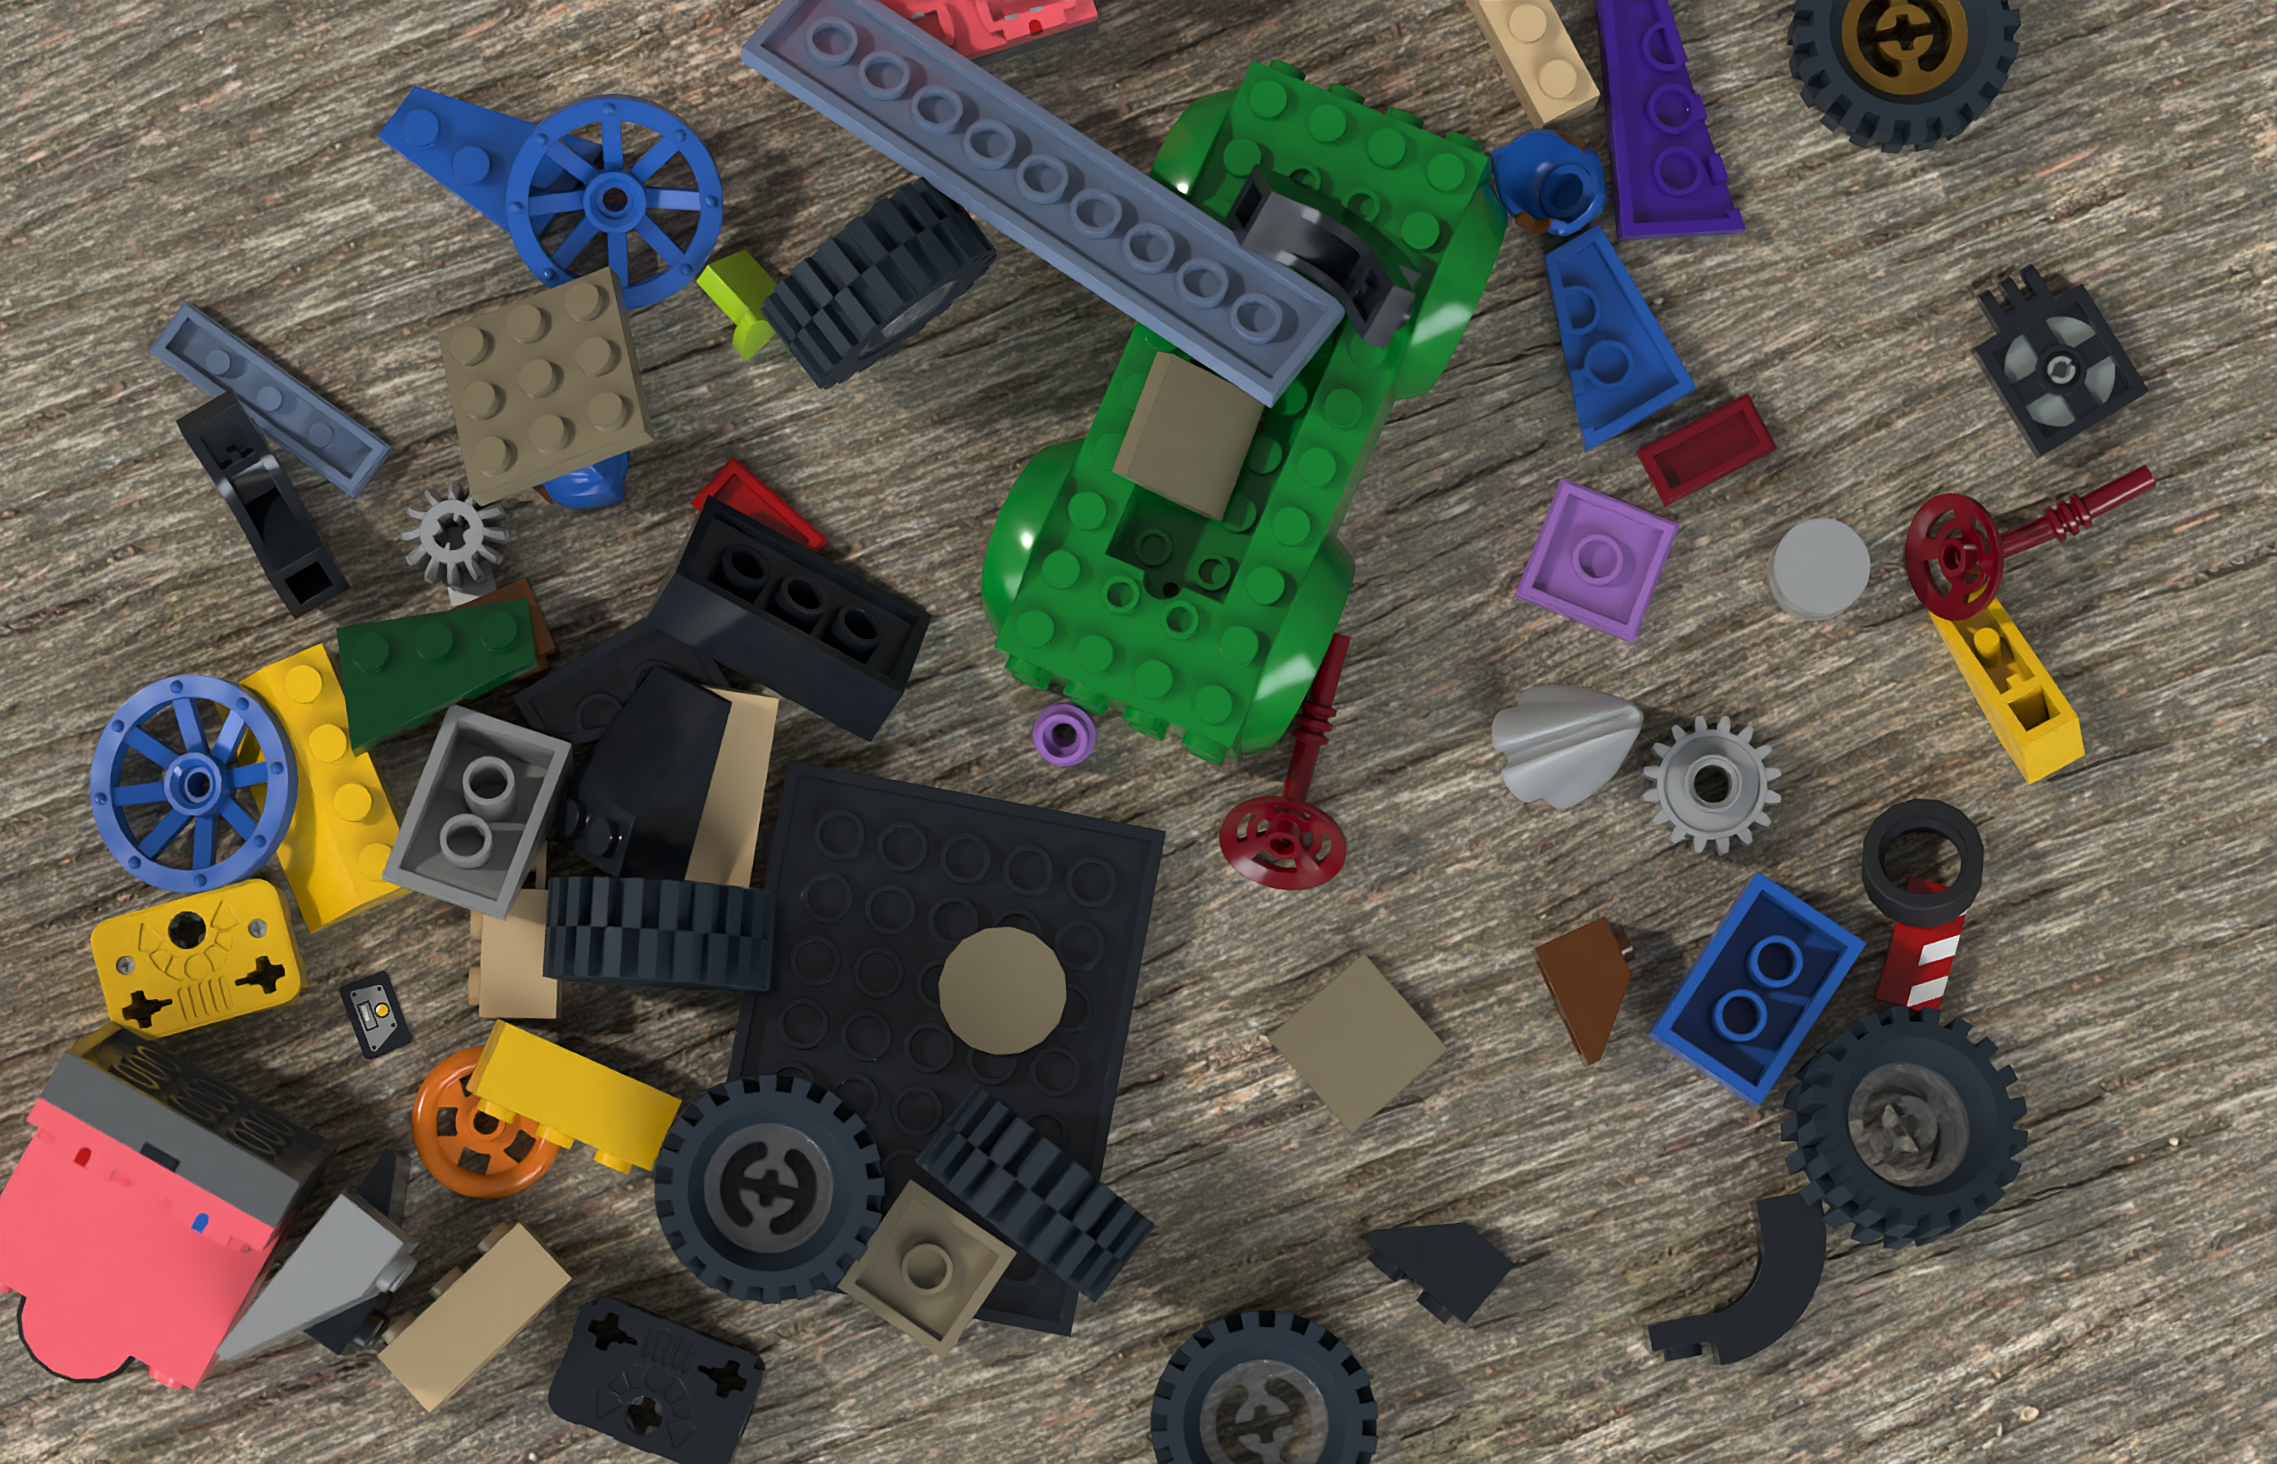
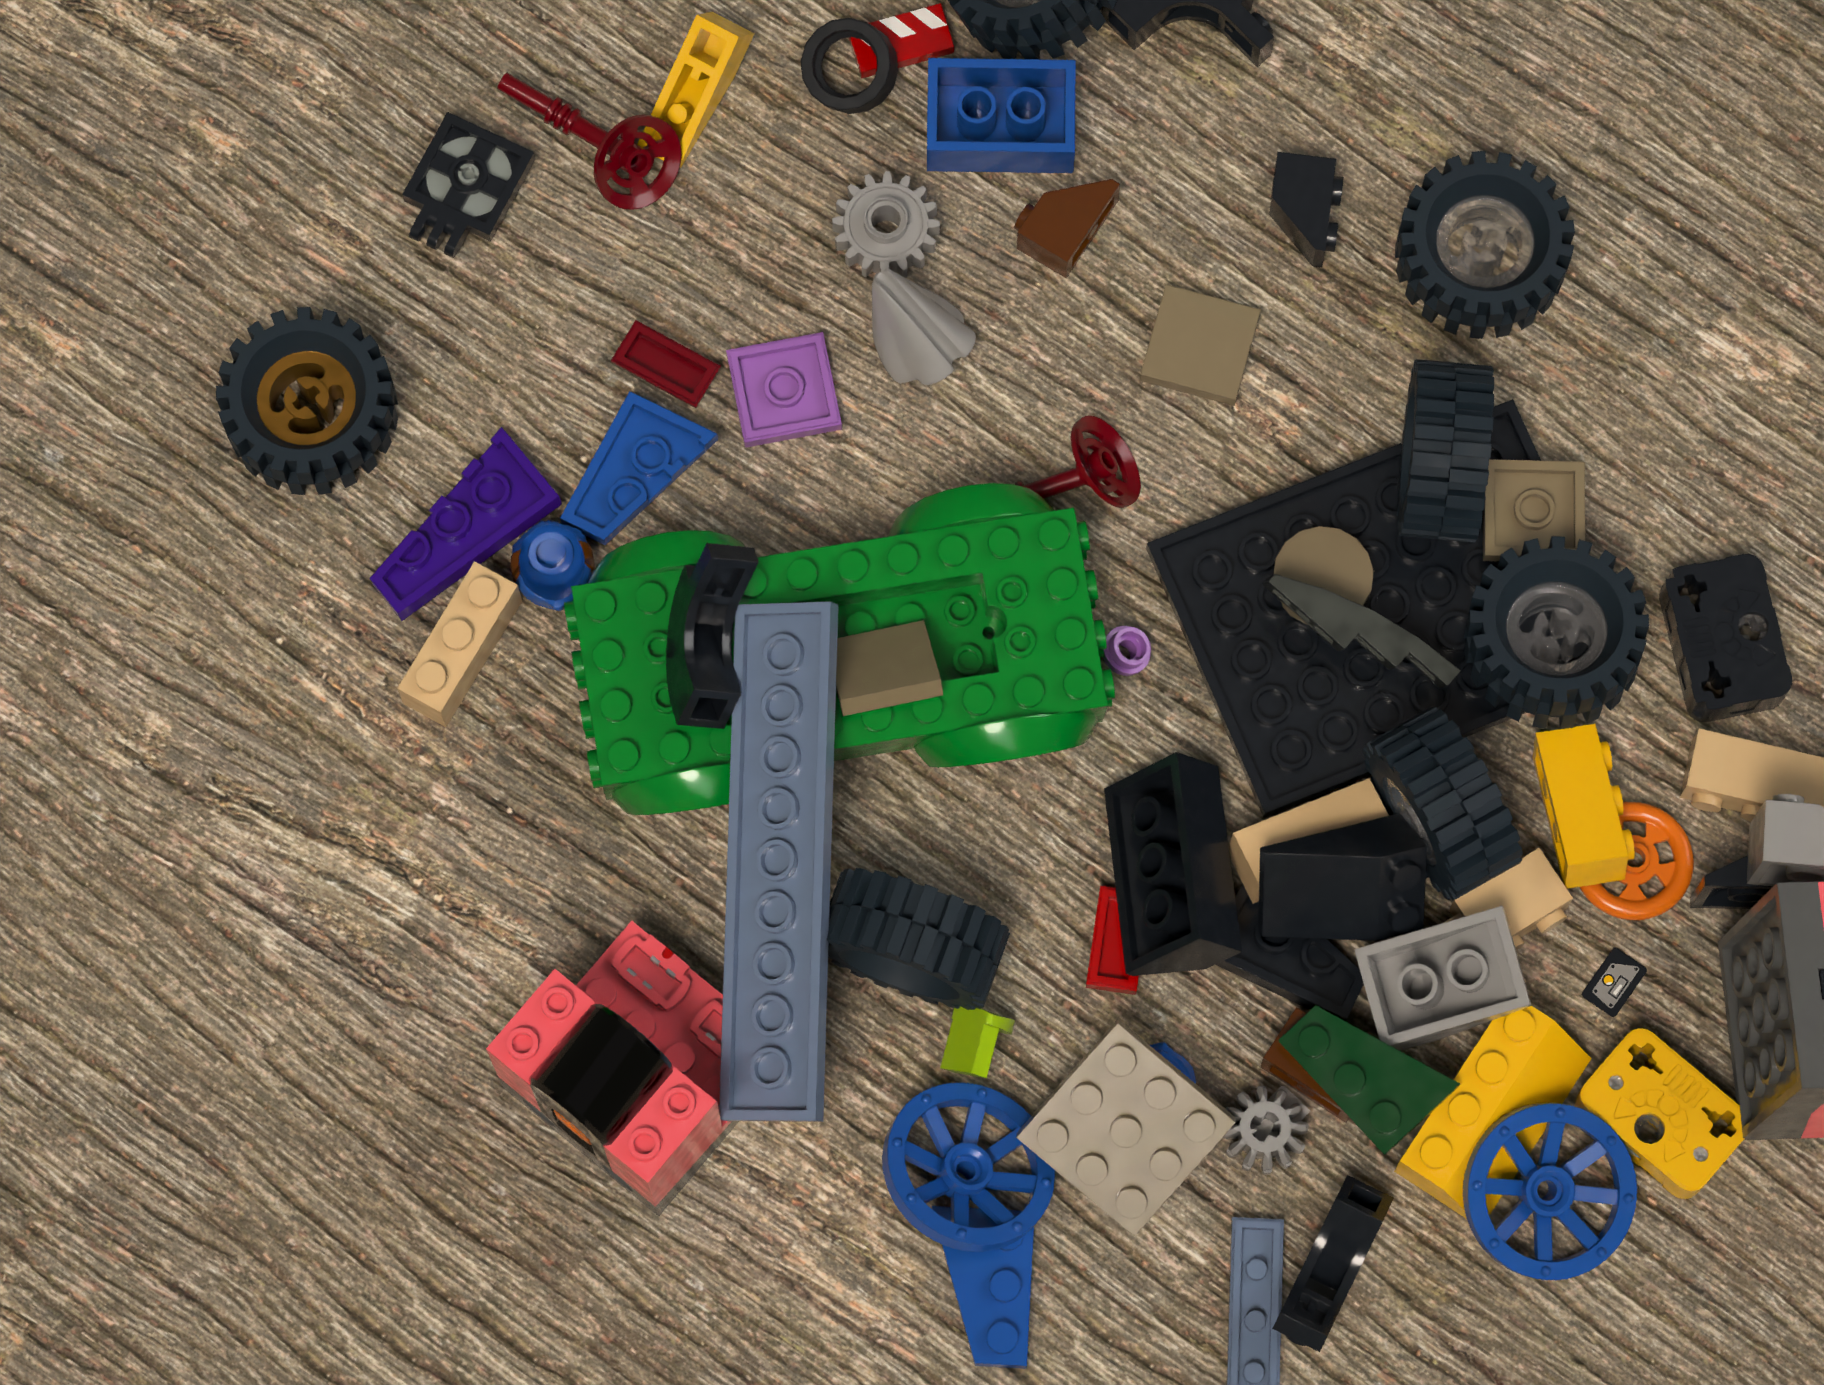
camera: 120 degrees left, 10 degrees down
light grey piece [1766,518,1870,621] -> none
none -> pearl dark grey slope [1263,574,1461,688]

